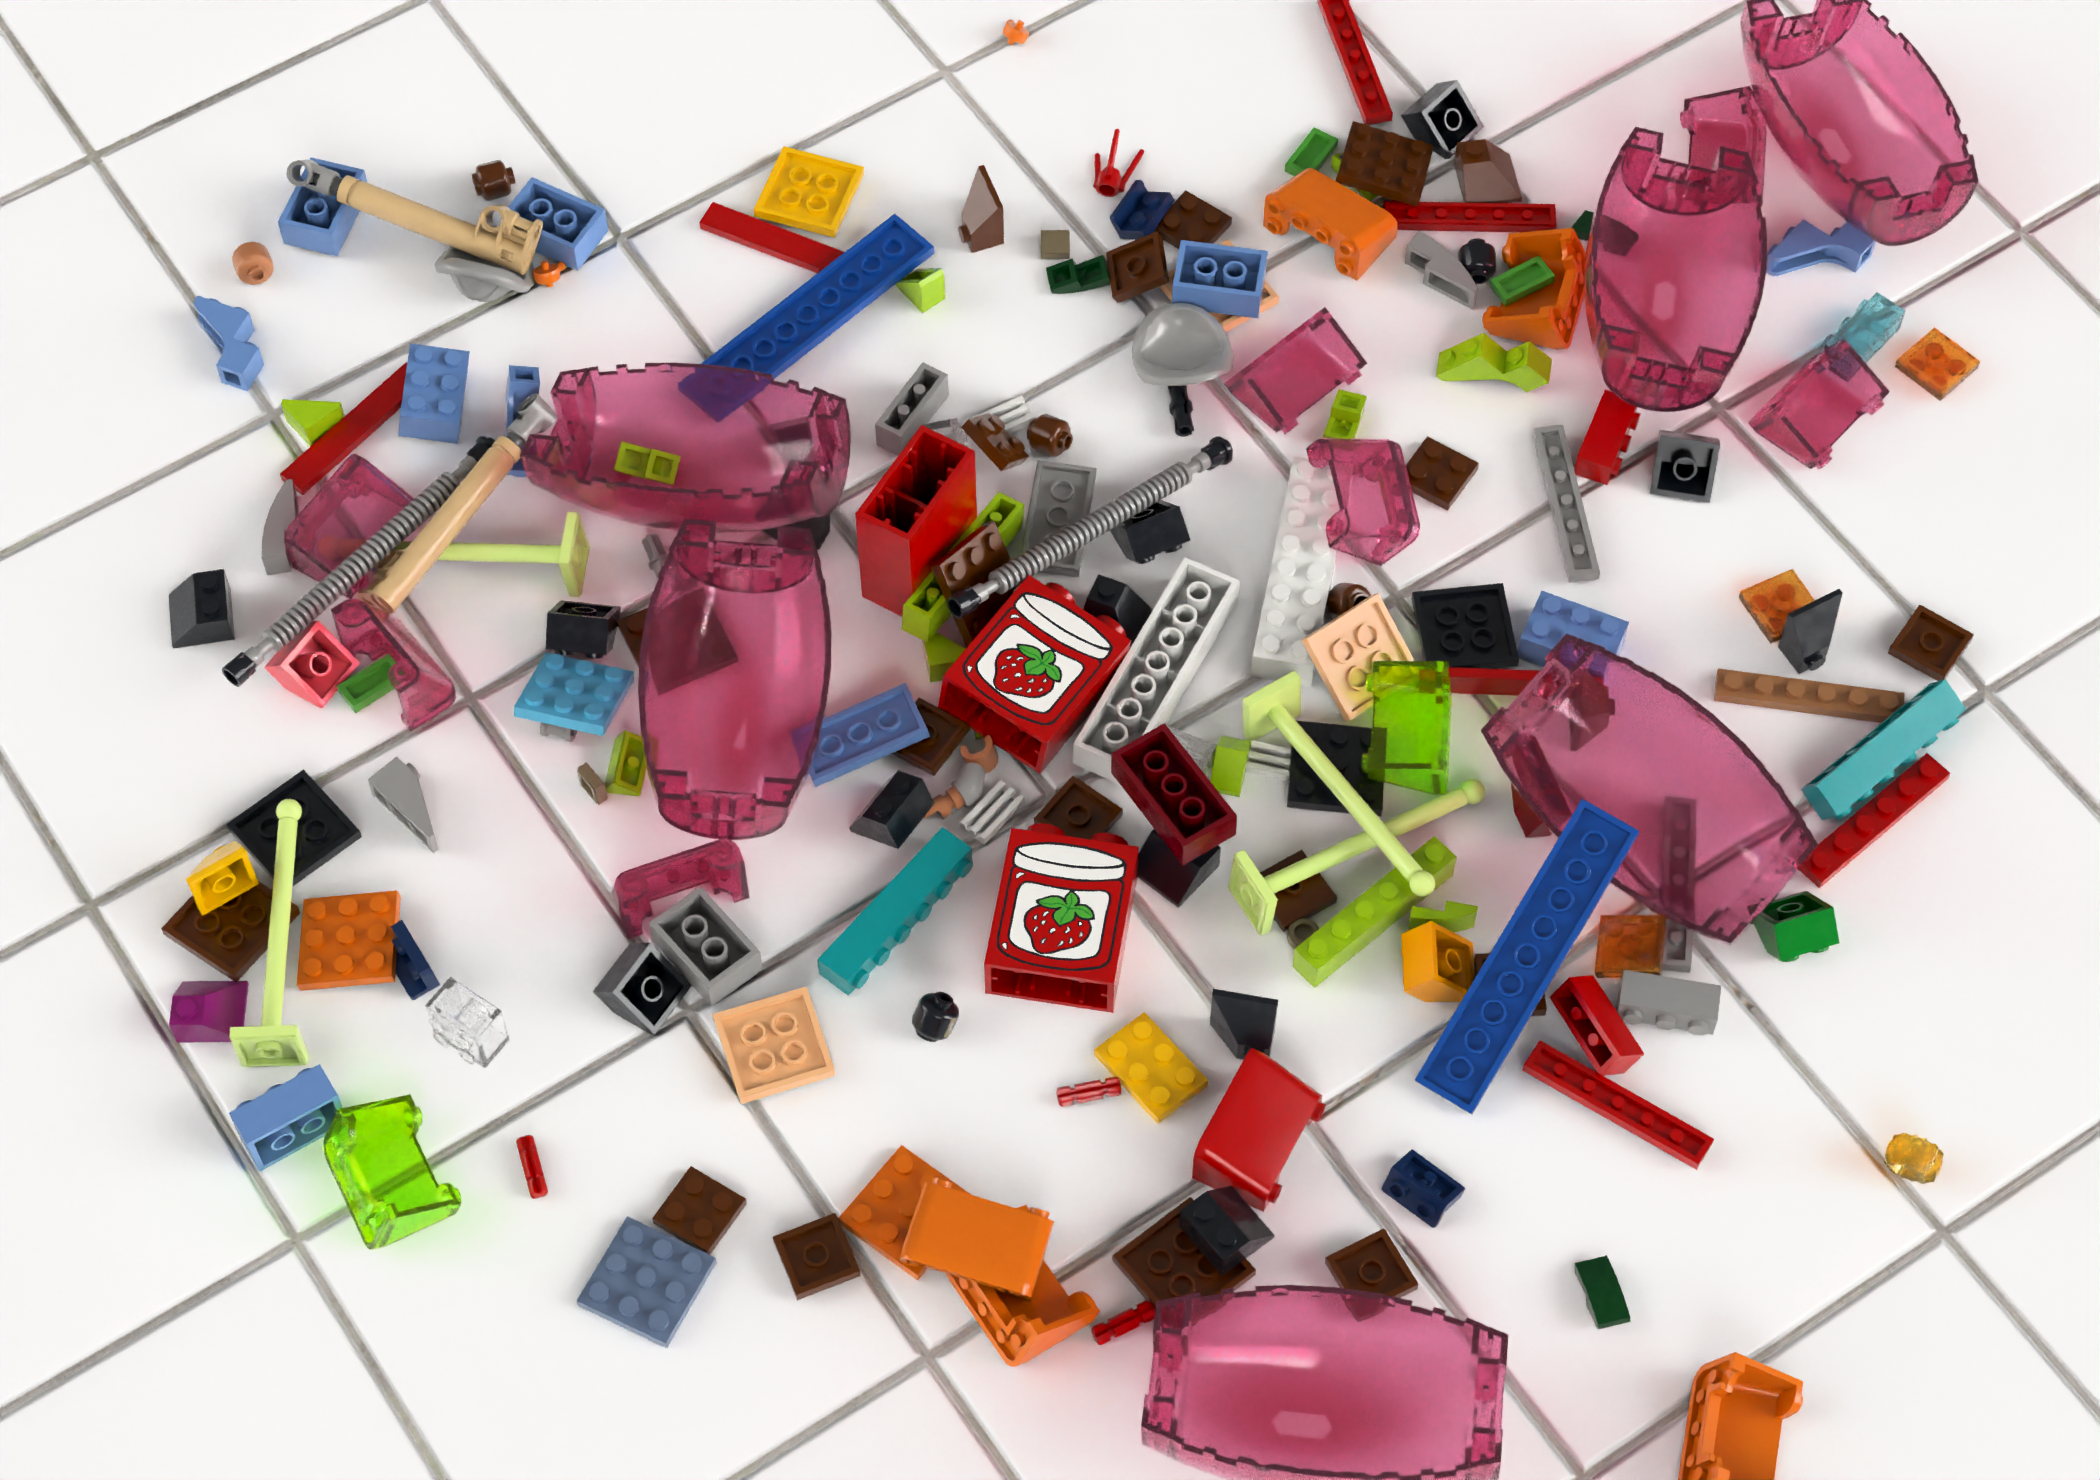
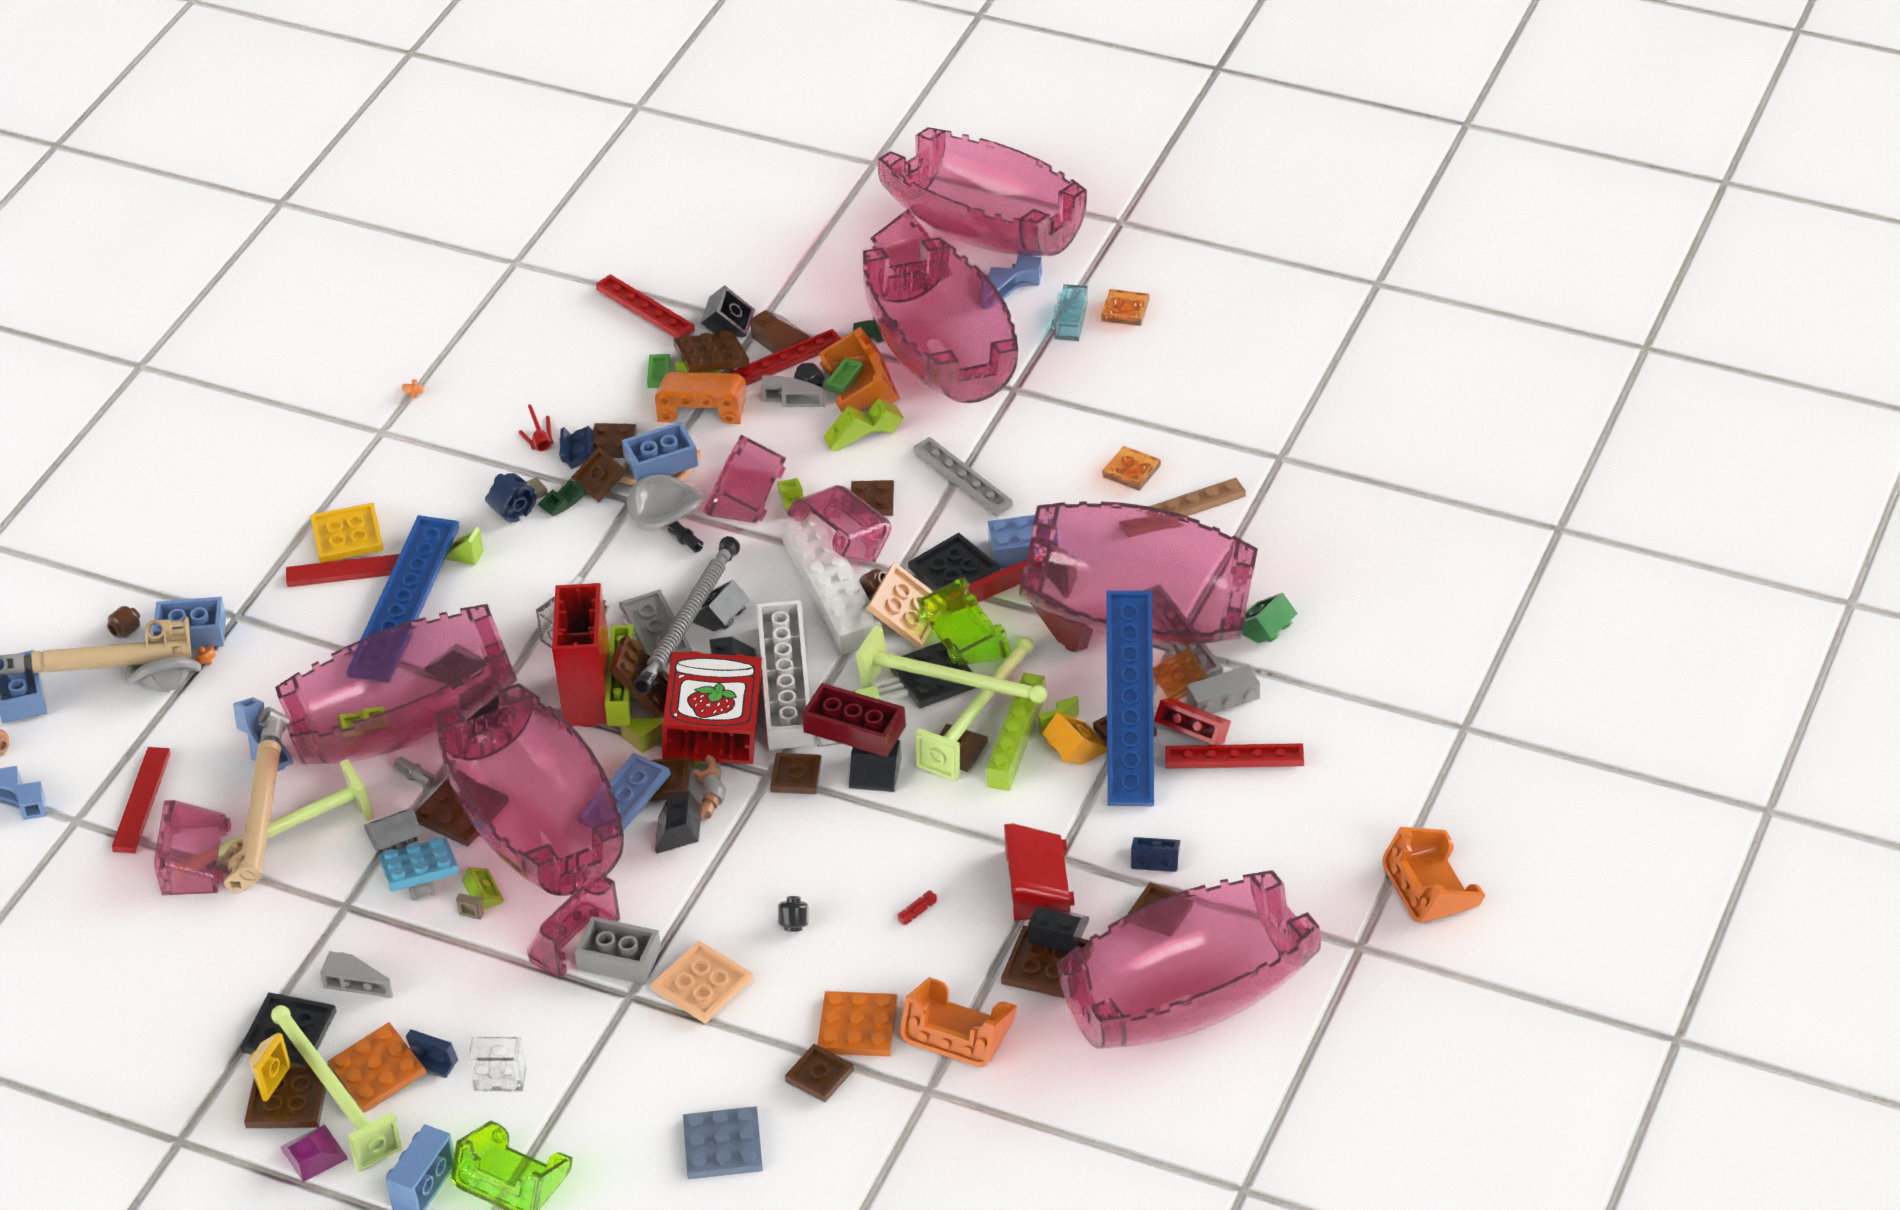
camera: 30 degrees left, 15 degrees down
black slope [169,569,235,649] -> none
light grey hose [222,436,495,687] -> none
light grey slope [262,479,302,575] -> none
coral slope [264,620,360,708] -> none
lime slope [281,399,345,447] -> none
clear pink windscreen [330,599,456,731] -> none
bright green tile [337,654,408,713] -> none
medium blue brick [398,343,470,444] -> none
red axle [516,1135,548,1199] -> none
black slope [593,943,692,1035] -> none
reddish brown plate [652,1166,747,1255] -> none
teal brick [817,827,973,996] -> none
light grey brick [875,362,949,456] -> none
orange windscreen [899,1177,1054,1302] -> none
slope [958,165,1004,253] -> none
white tile [960,780,1025,845] -> none
brick [984,823,1139,1013] -> none
reddish brown head [1027,414,1073,457] -> none
red axle [1091,1300,1156,1345] -> none
yellow plate [1094,1012,1208,1124] -> none
black slope [1210,989,1278,1060] -> none
dark tan tile [1287,918,1319,949] -> none
red brick [1574,390,1641,485] -> none
dark green slope [1575,1255,1630,1330] -> none
black slope [1650,429,1720,503] -> none
clear pink windscreen [1748,339,1890,470] -> none
black slope [1778,589,1843,674] -> none
red plate [1796,753,1950,888] -> none
teal brick [1801,679,1967,820] -> none
clear yellow gear [1884,1133,1944,1184] -> none
reddish brown plate [1888,605,1974,681] -> none
none -> dark blue brick [485,473,537,523]

